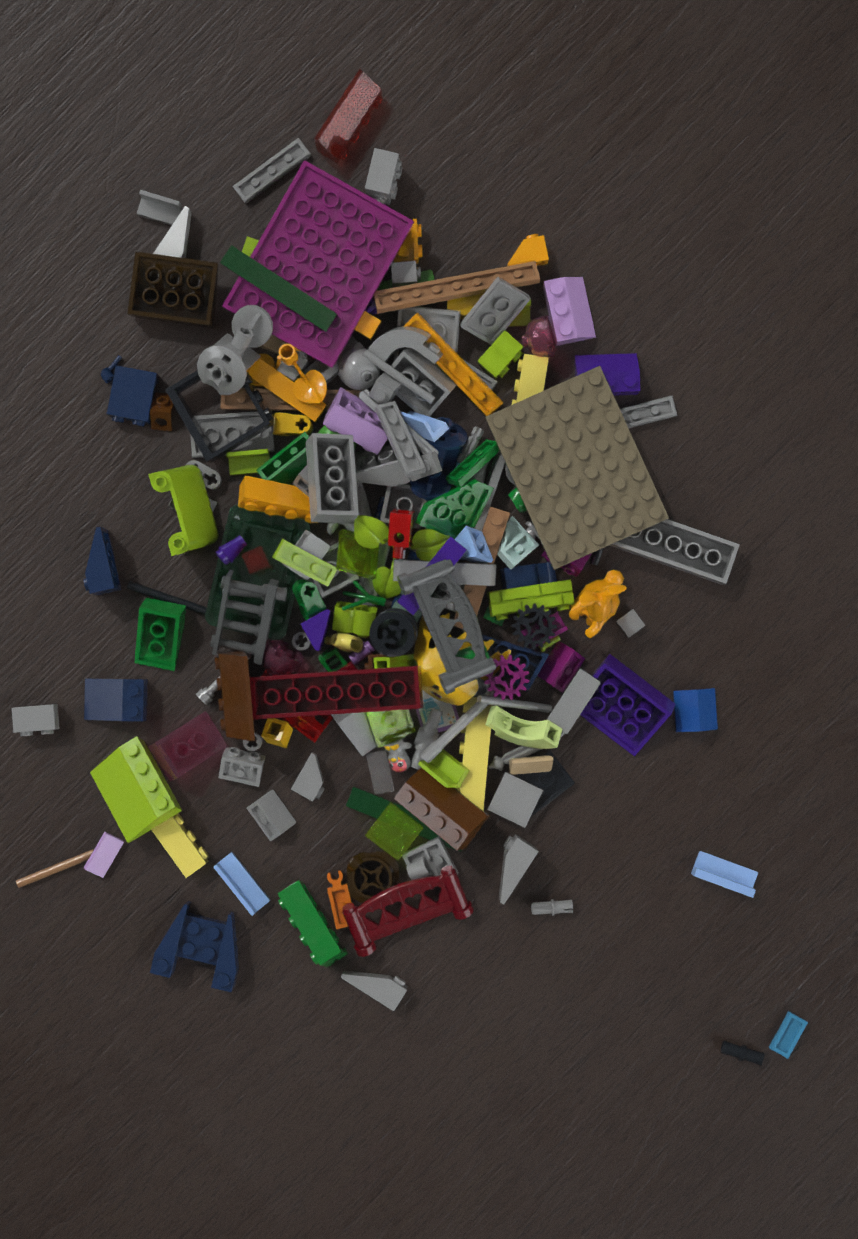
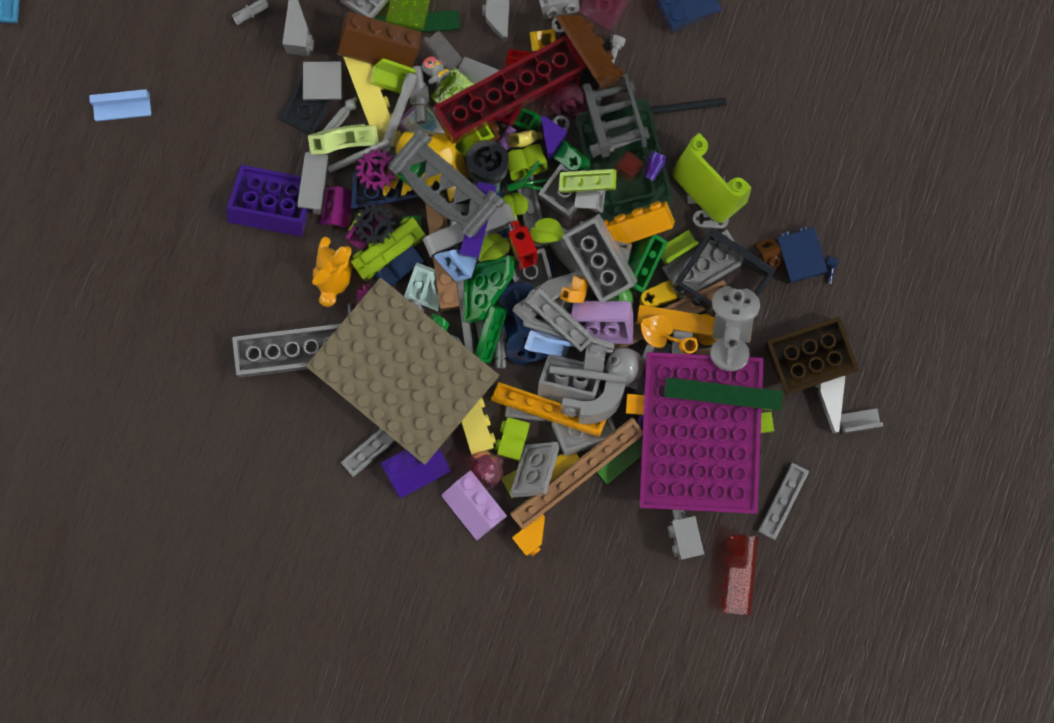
camera: 155 degrees right, 5 degrees down
dark blue slope [83,527,122,595] -> none
green slope [134,598,186,671] -> none
clear neon green plate [336,529,379,580] -> none
light grey brick [391,261,421,288] -> none
light orange bracket [394,218,422,264] -> none
tan slope [509,755,553,775] -> none
light grey tile [616,609,645,638] -> none
blue slope [673,688,718,732] -> none
none -> light orange piece [559,276,589,303]

